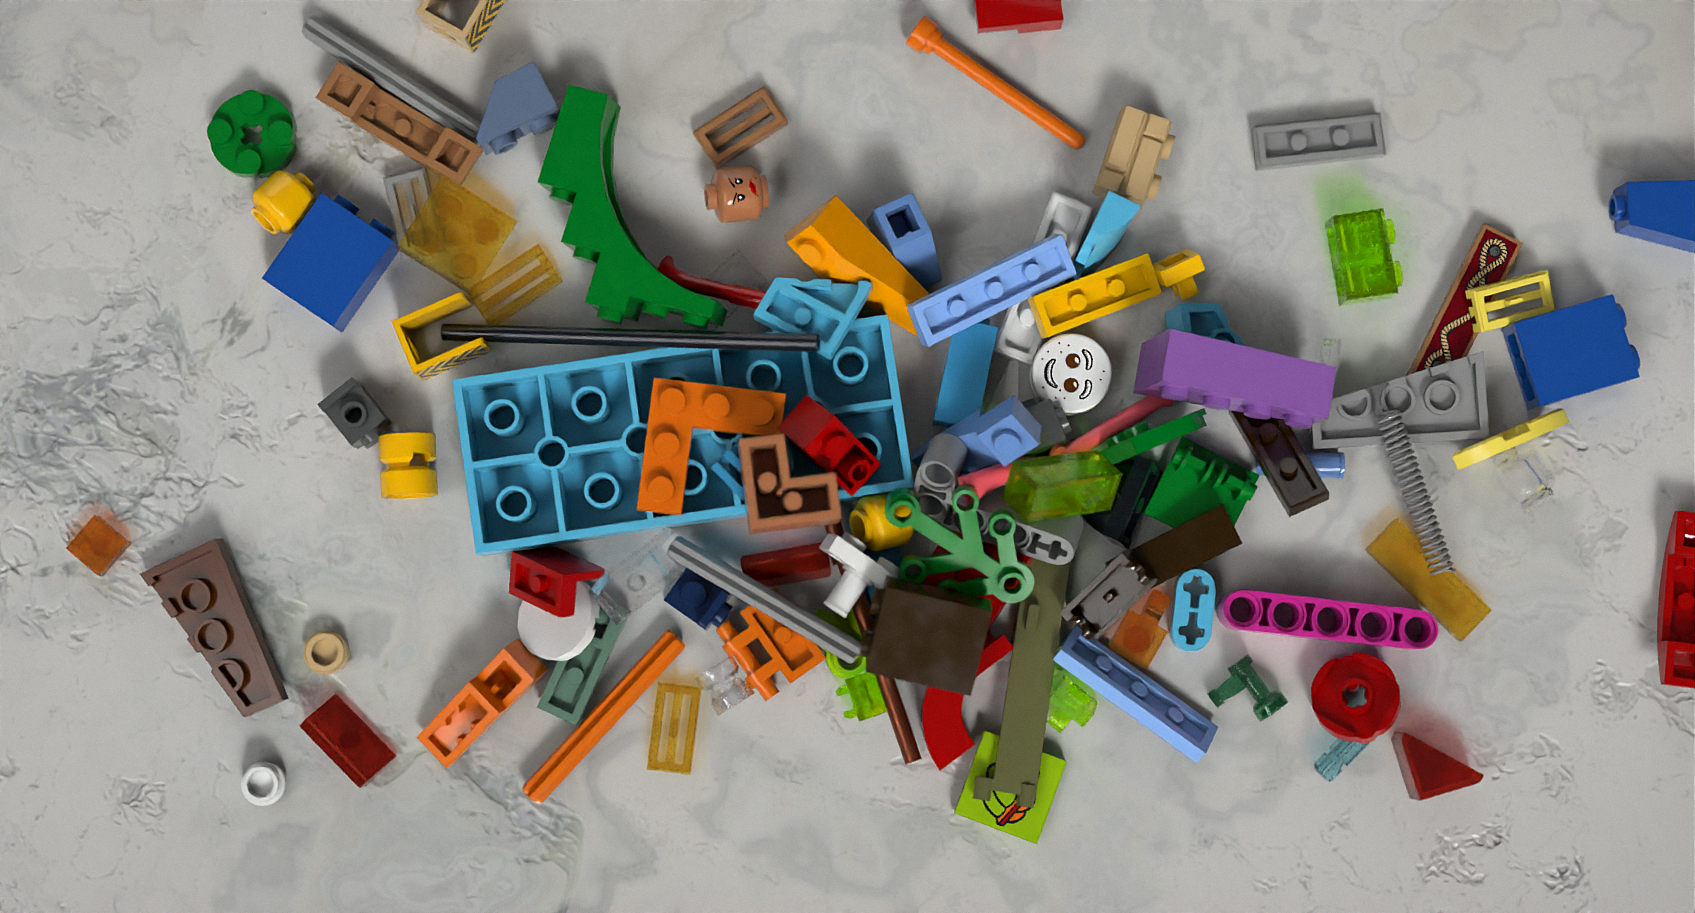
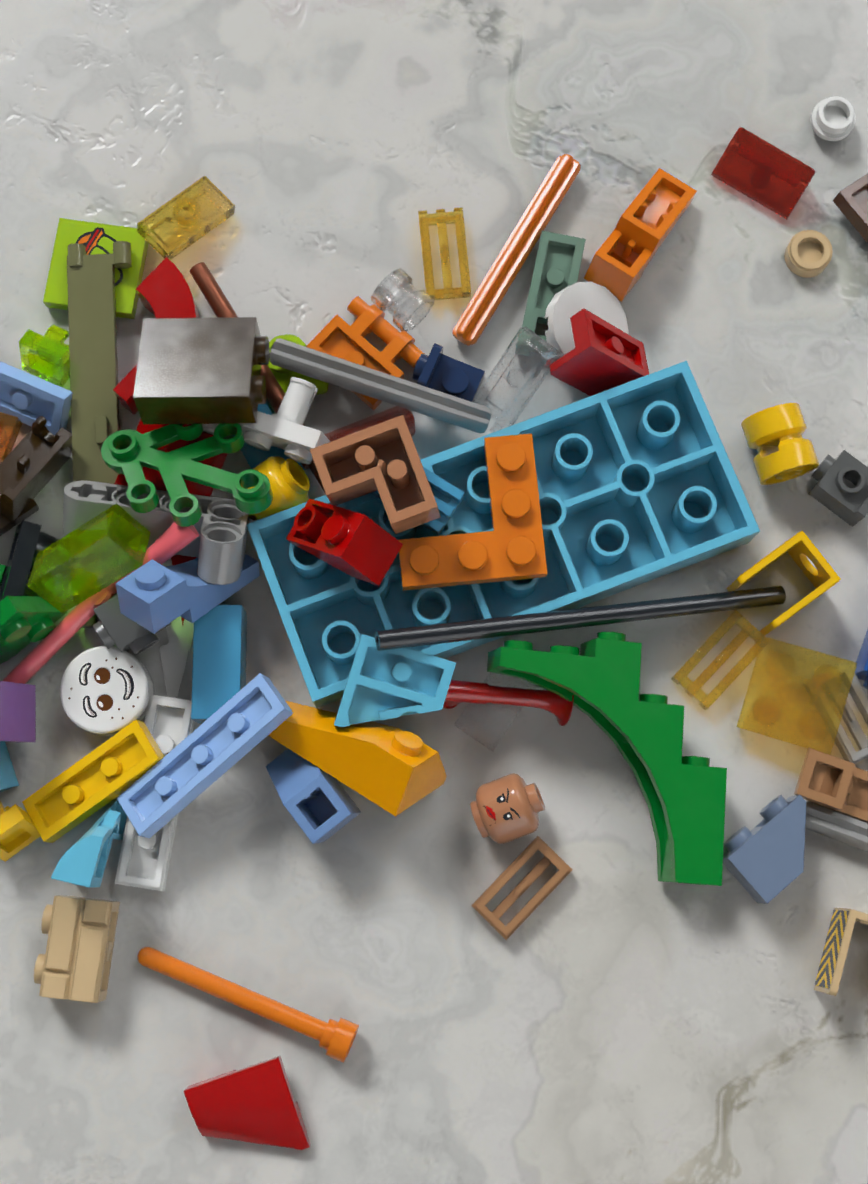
camera: 170 degrees right, 5 degrees down
clear neon green tile [836,672,887,722] -> none
none -> clear yellow plate [137,176,235,260]

